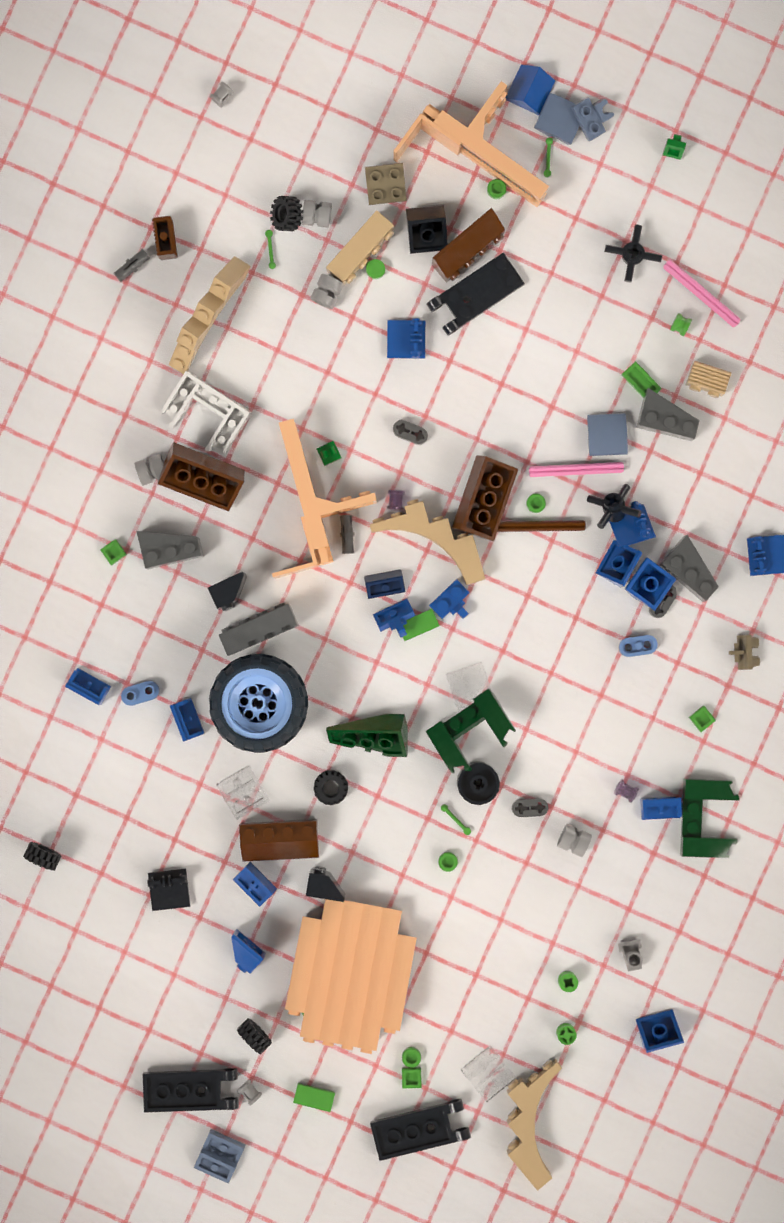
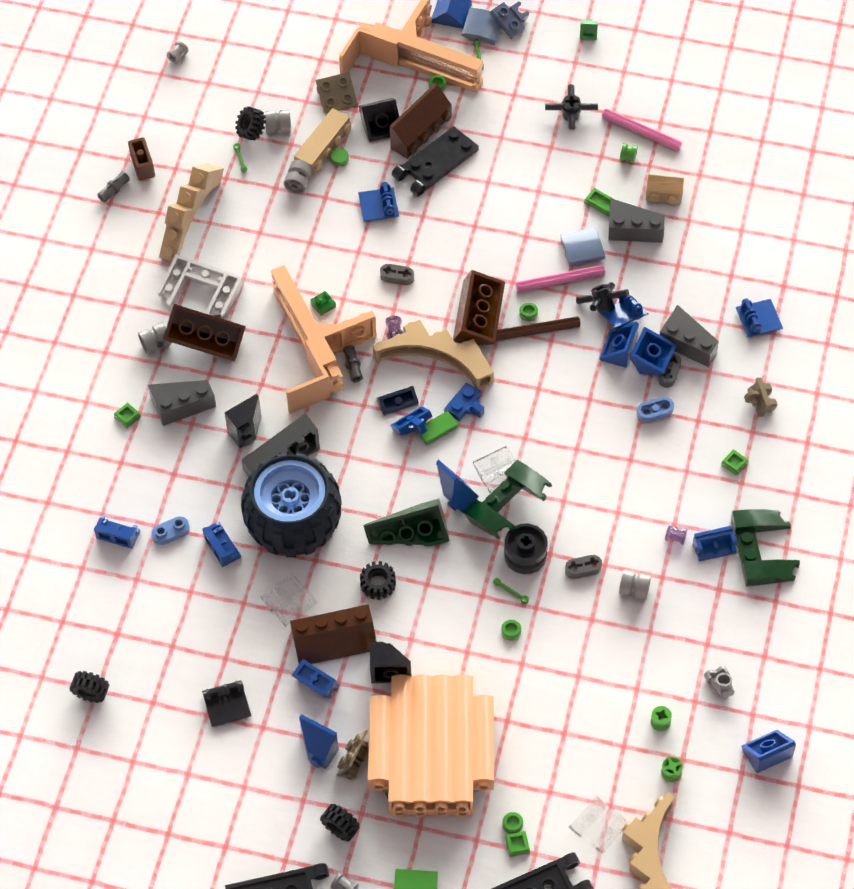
camera: 10 degrees left, 30 degrees down
none -> dark tan hinge [337,730,369,780]
none -> blue slope [436,459,479,514]

